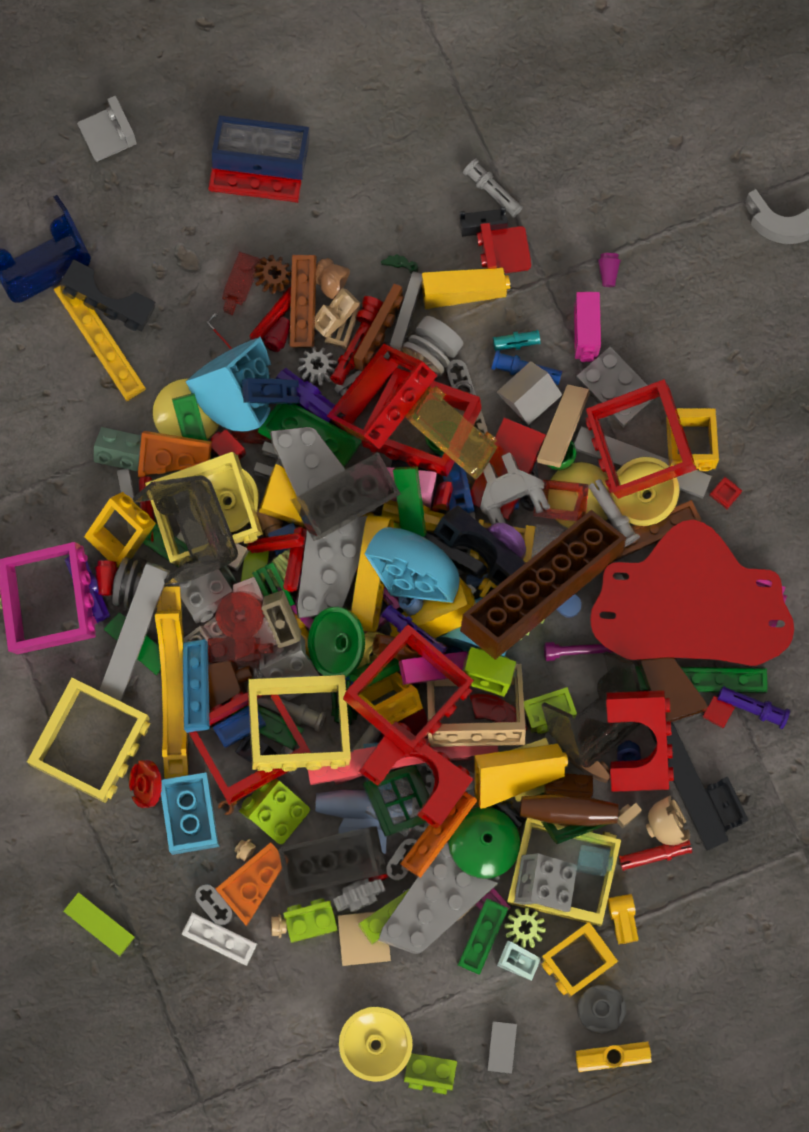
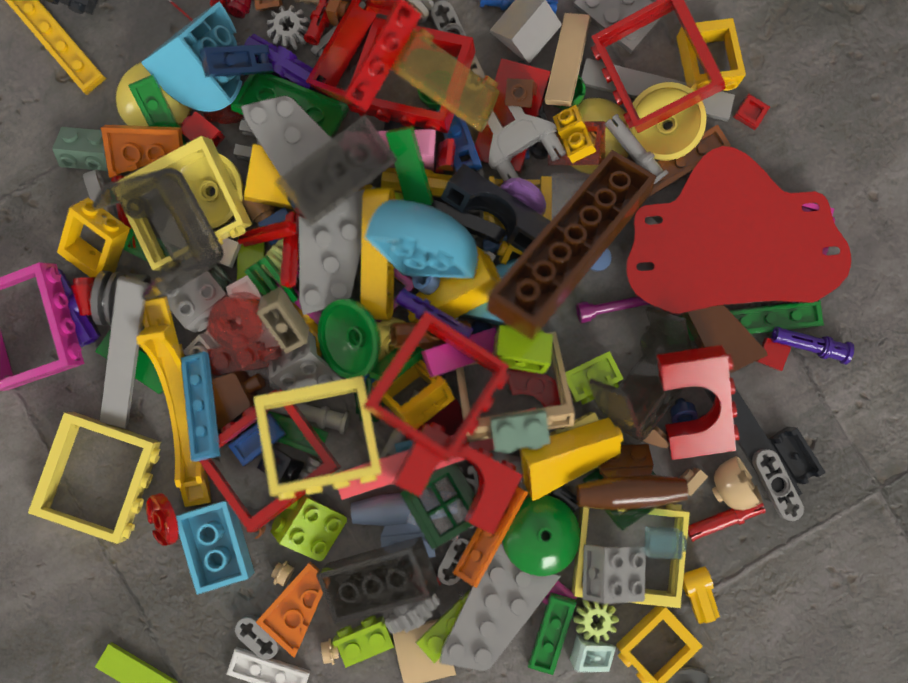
camera: 10 degrees left, 10 degrees up
none -> sand green bracket [490,409,550,453]
none -> reddish brown bracket [505,78,537,108]
none -> yellow slope [553,105,596,163]
none -> light grey beam [752,449,804,521]

